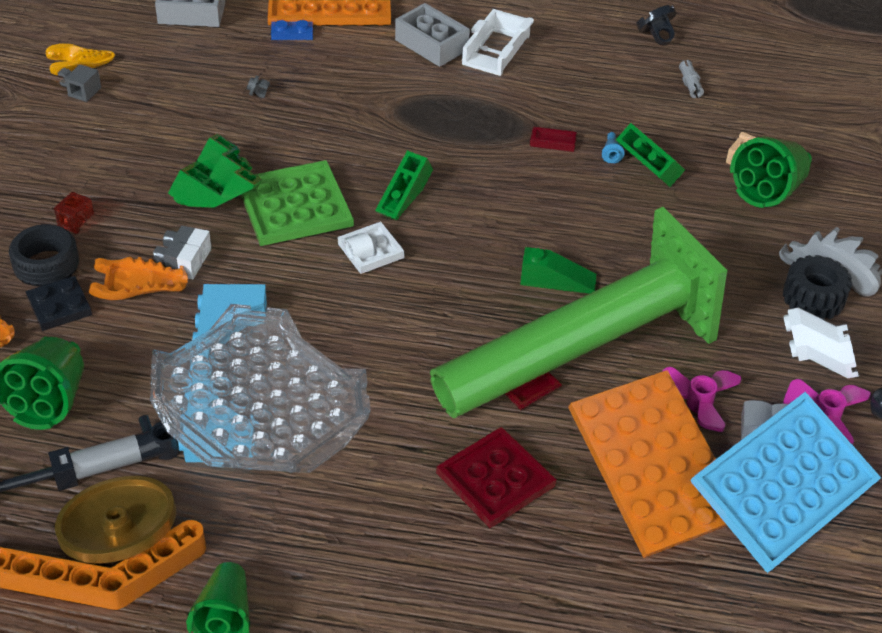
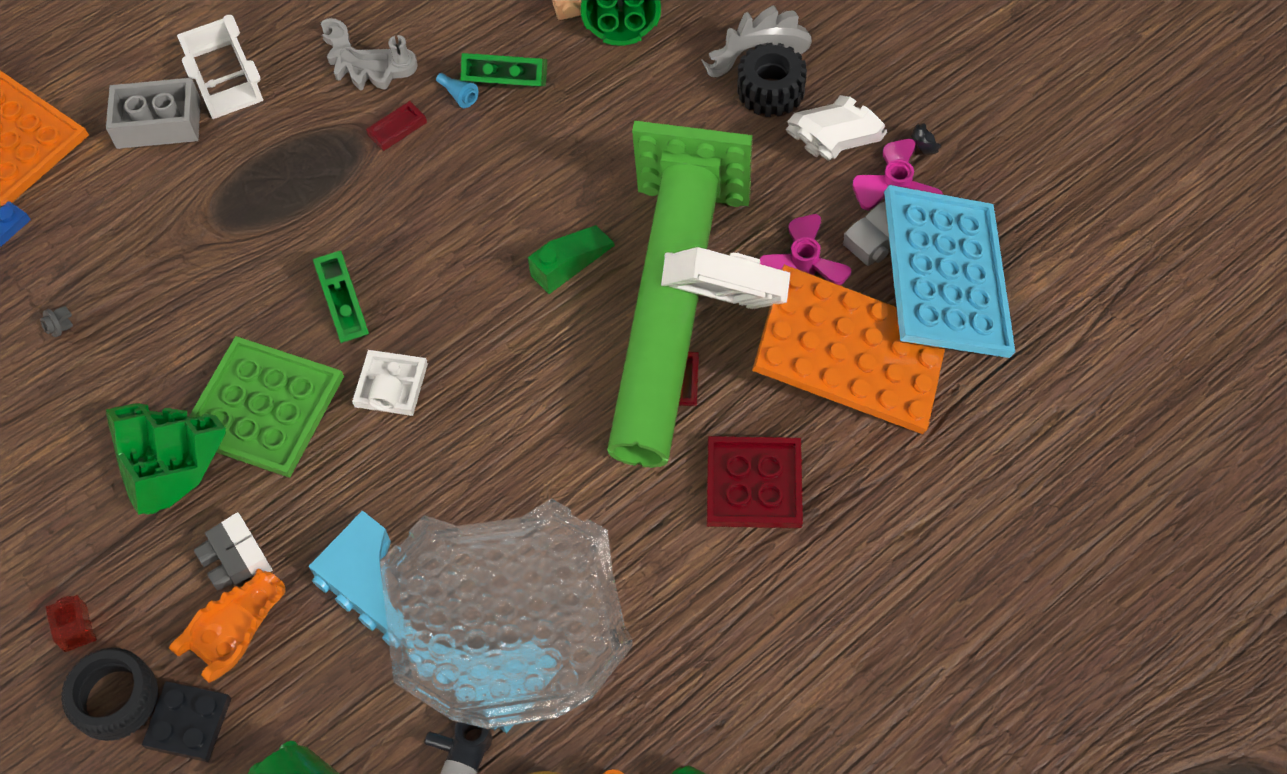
camera: 45 degrees left, 15 degrees up
none -> light grey animal [321,18,418,90]
none -> white piece [661,247,790,309]

